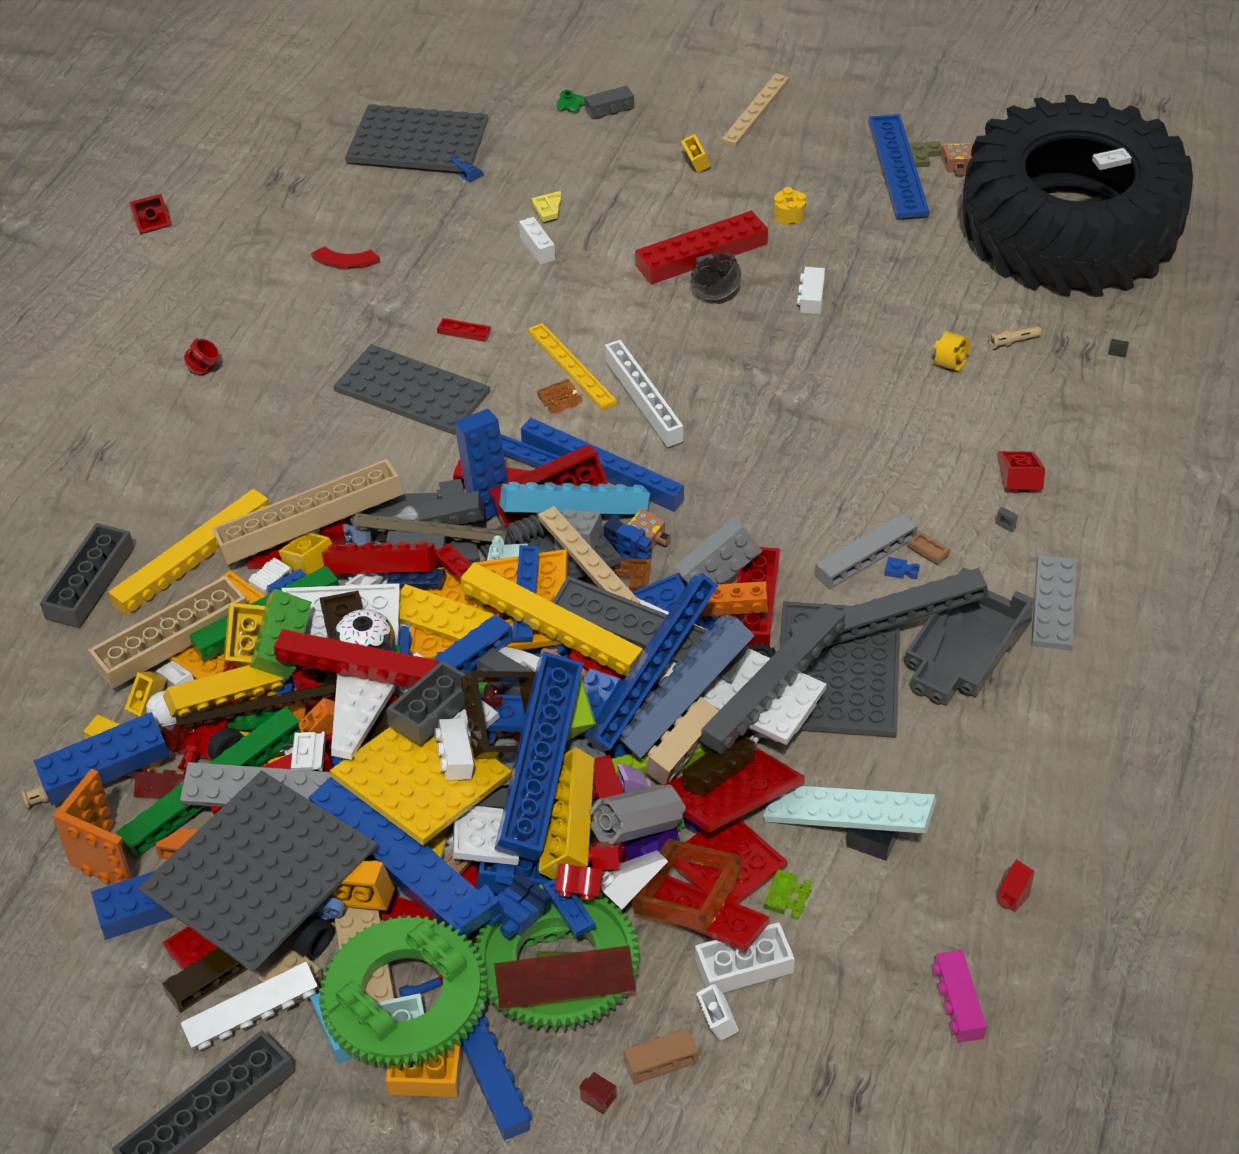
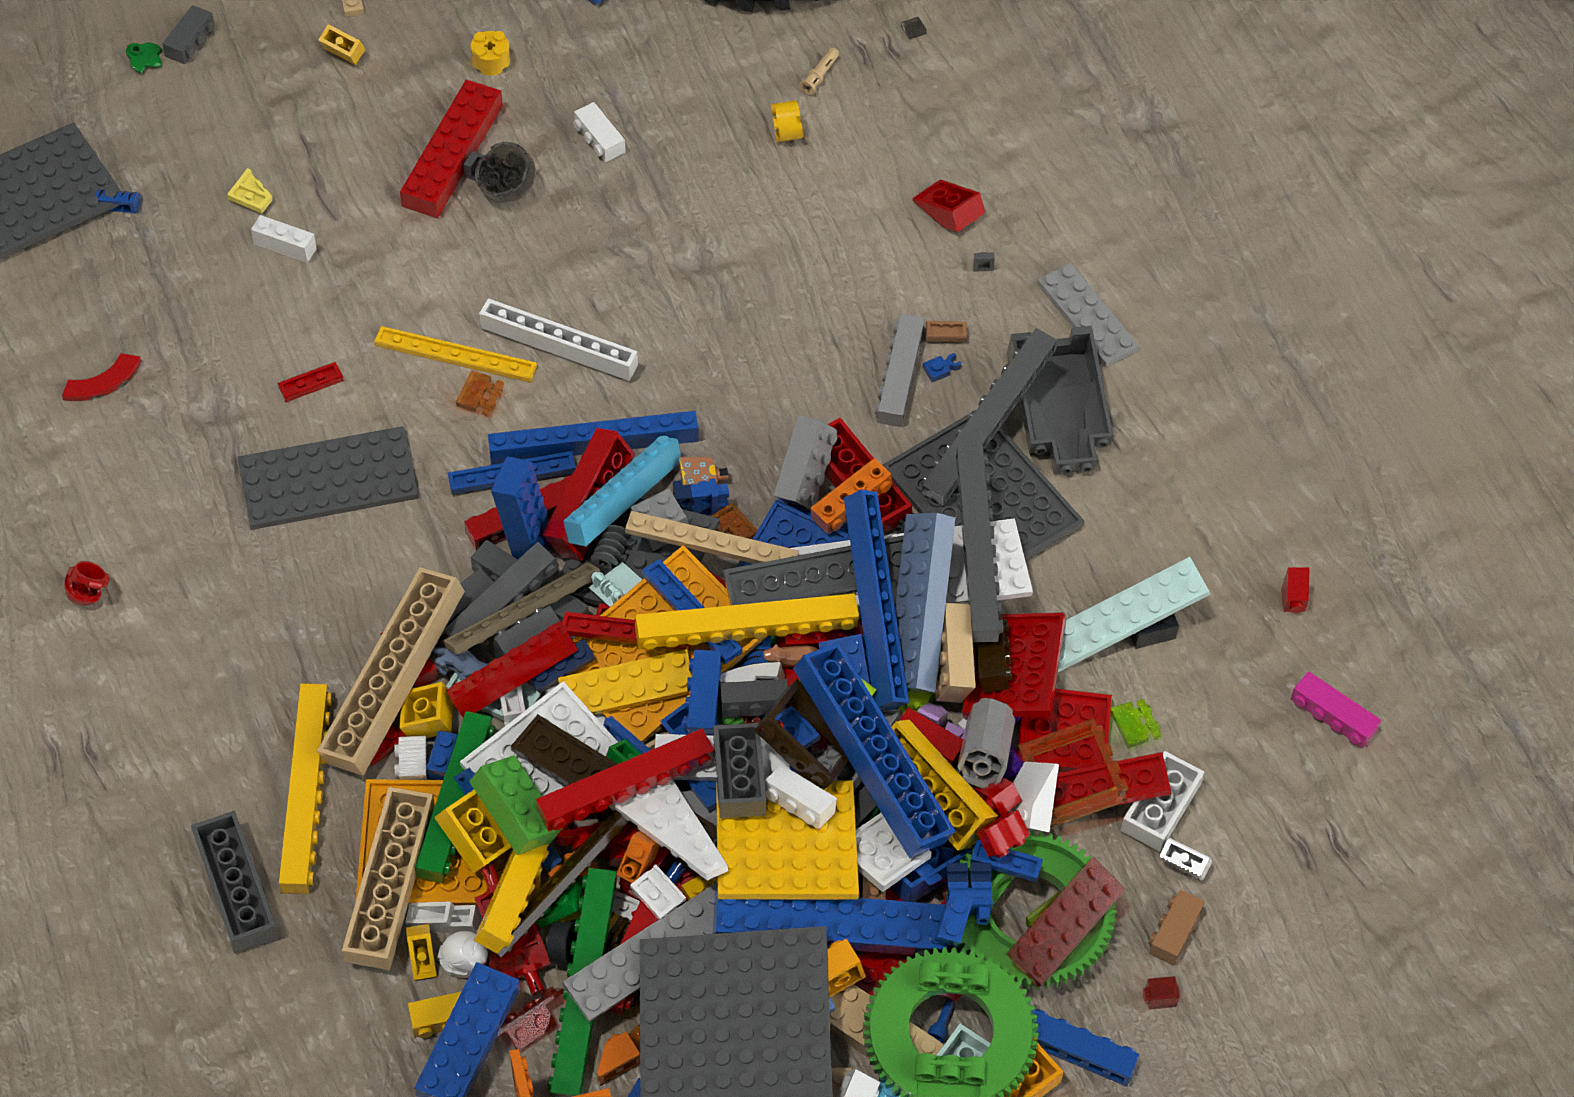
camera: 45 degrees left, 10 degrees up
cylinder [334,609,395,651] -> none

